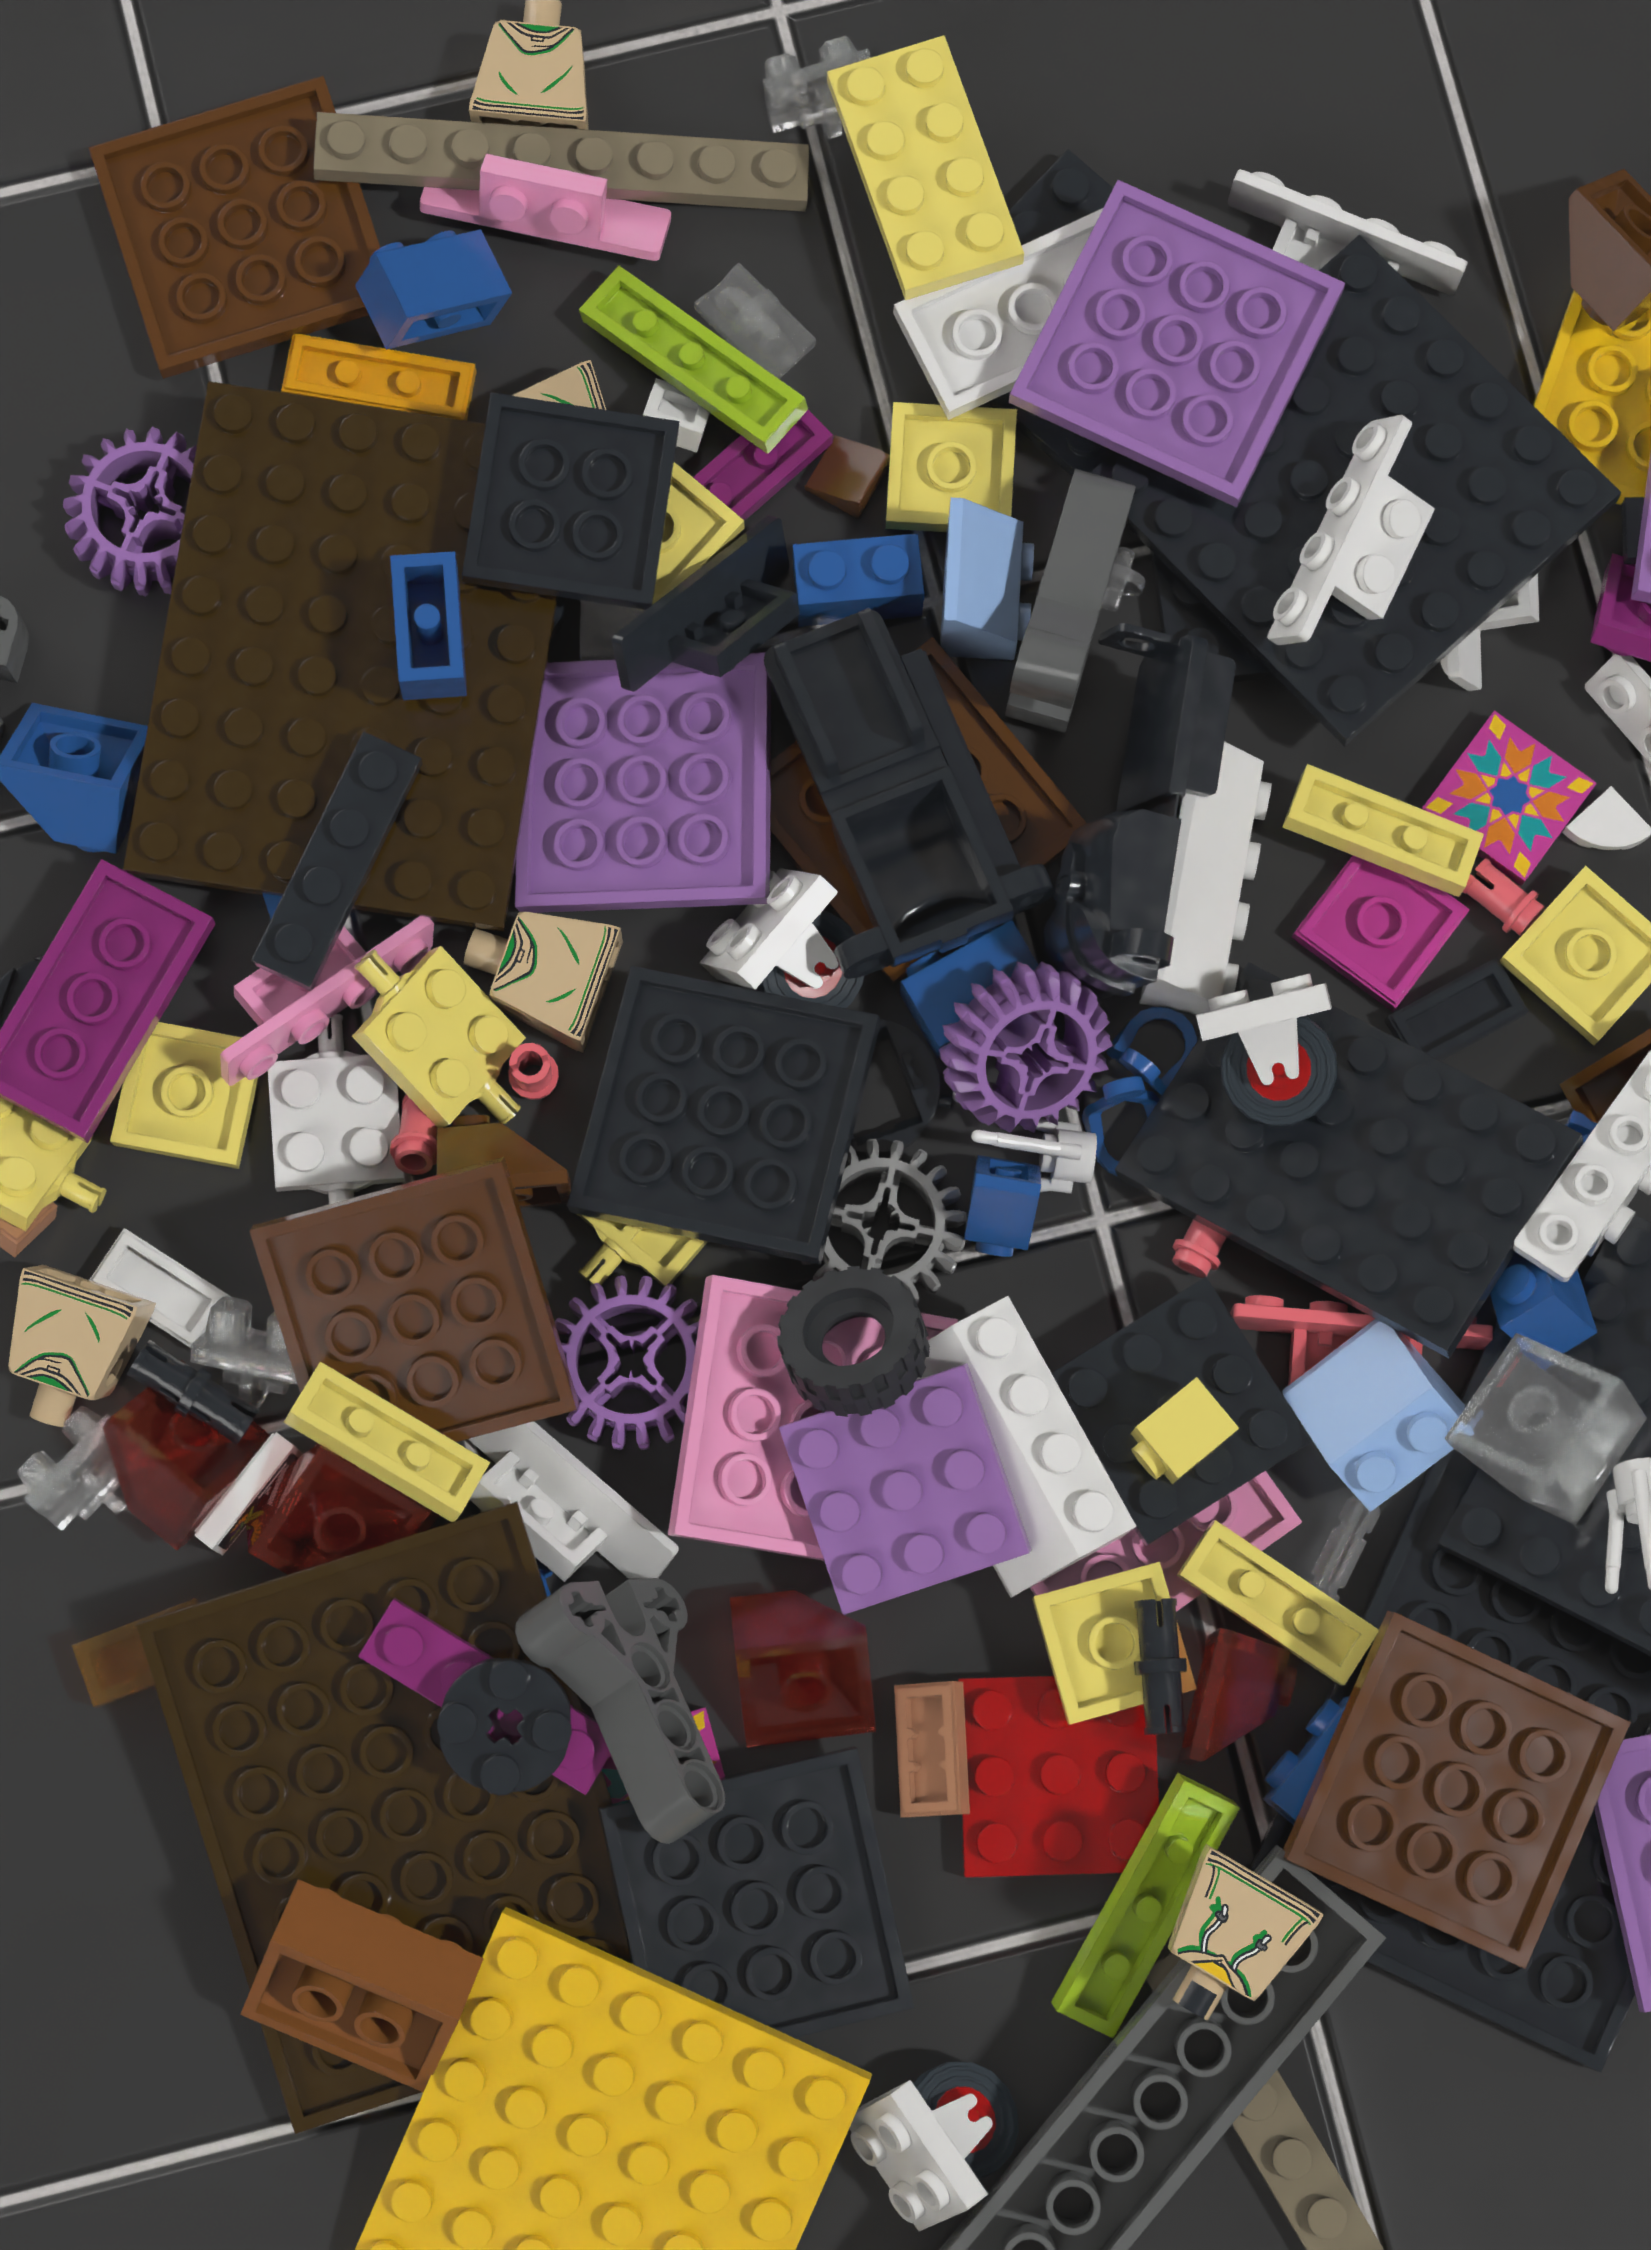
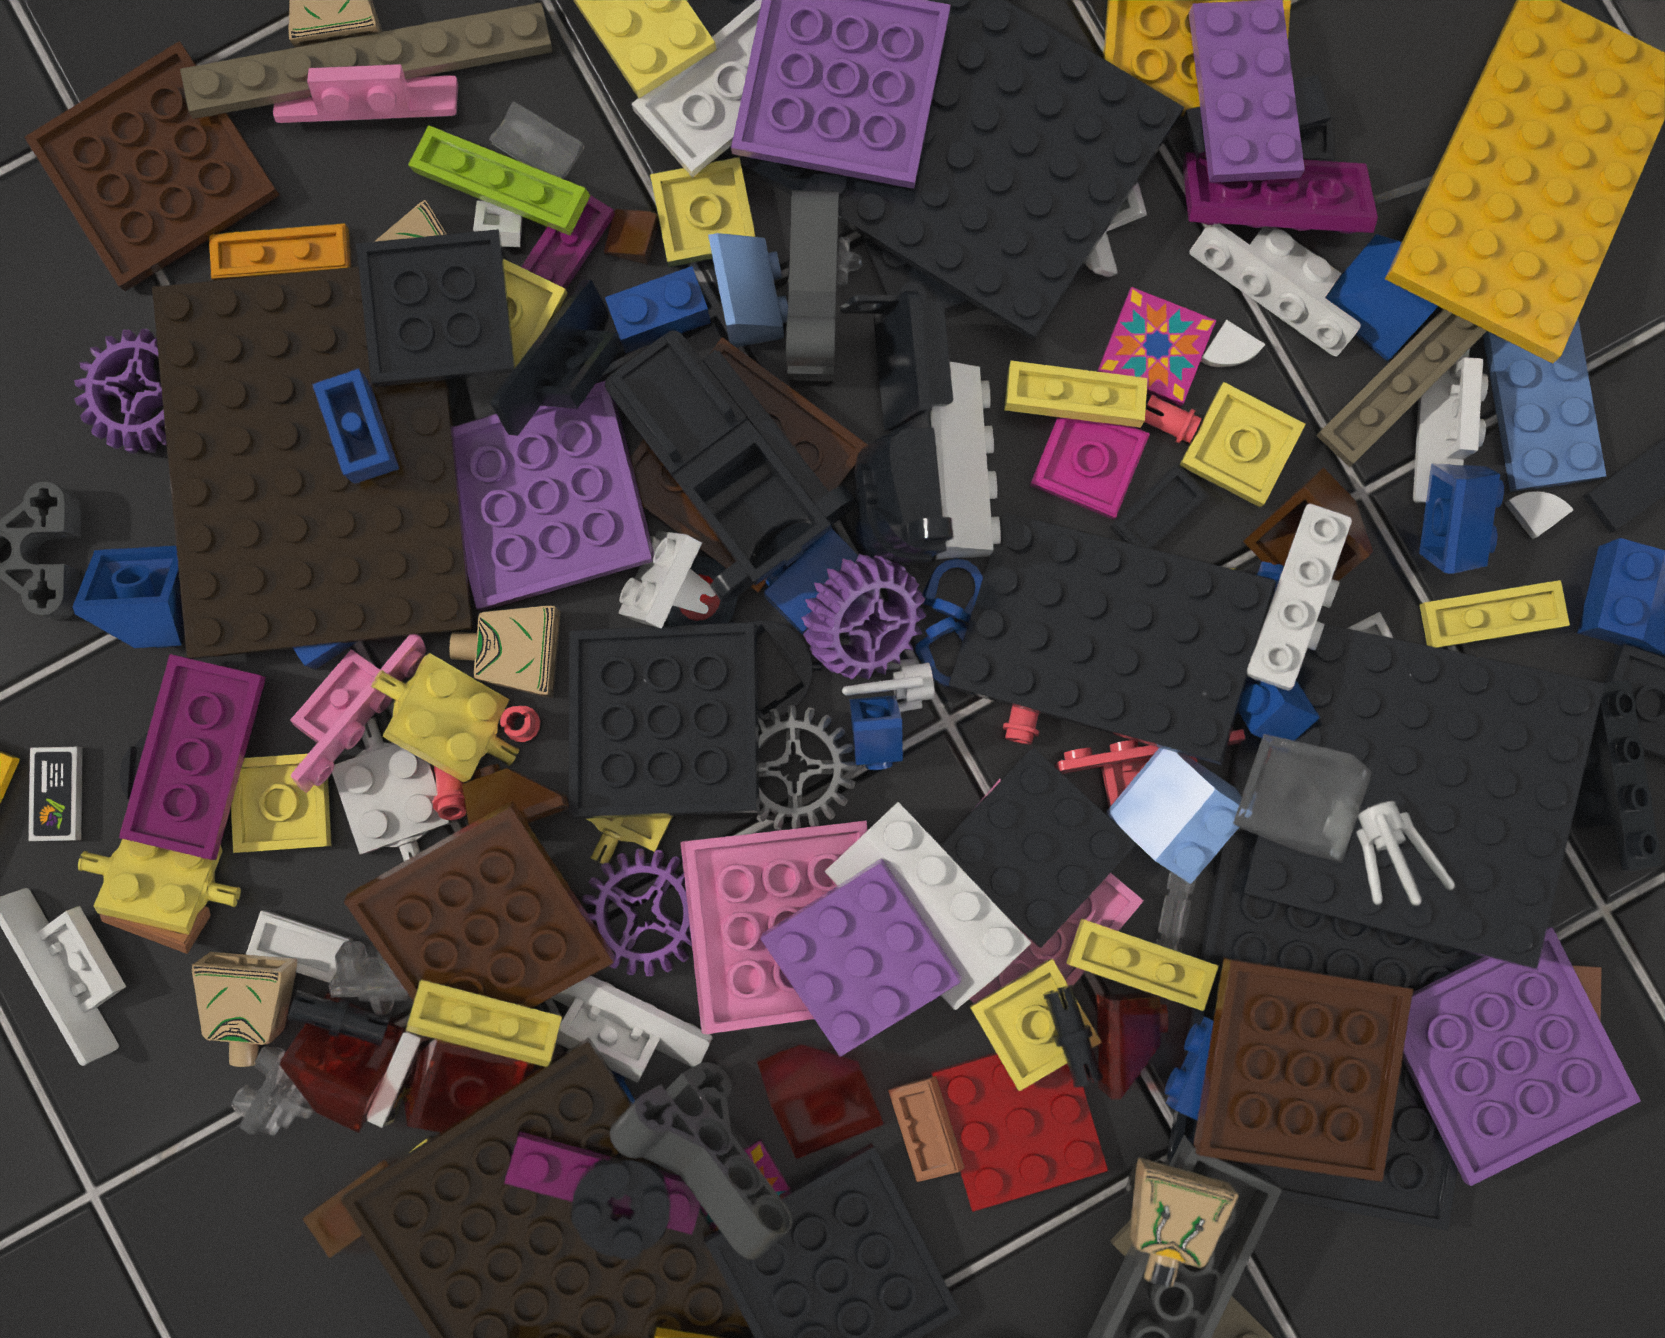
camera: 15 degrees left, 5 degrees up
black plate [251,731,423,991] -> none
blue brick [355,229,512,350] -> none
black tyre [777,1266,930,1417] -> none
lime plate [1051,1772,1240,2038] -> none
light yellow brick [1131,1377,1239,1484] -> none
plate [1196,974,1337,1126] -> none
white bracket [1267,415,1435,645] -> none

